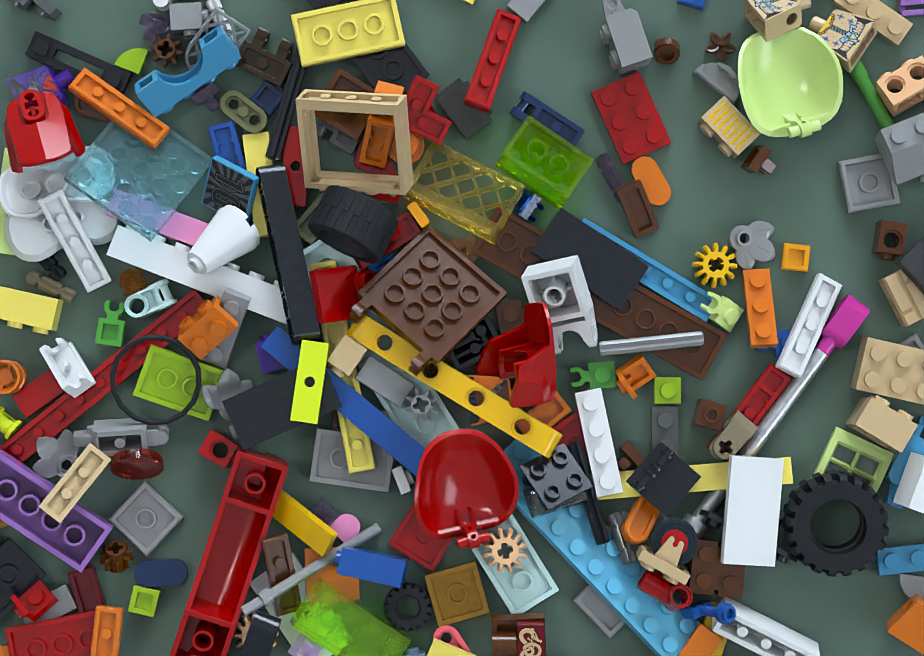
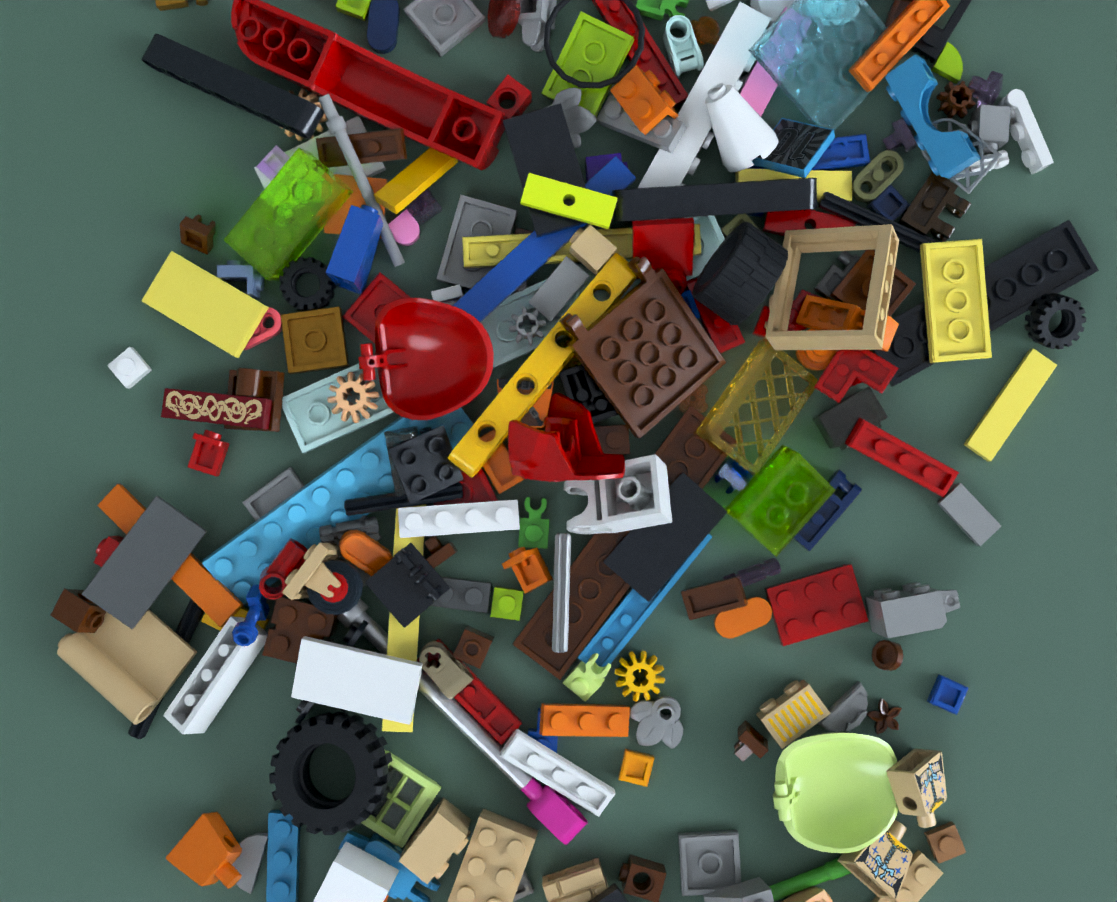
camera: 95 degrees right, 0 degrees up
light orange tile [406,201,430,230] -> none

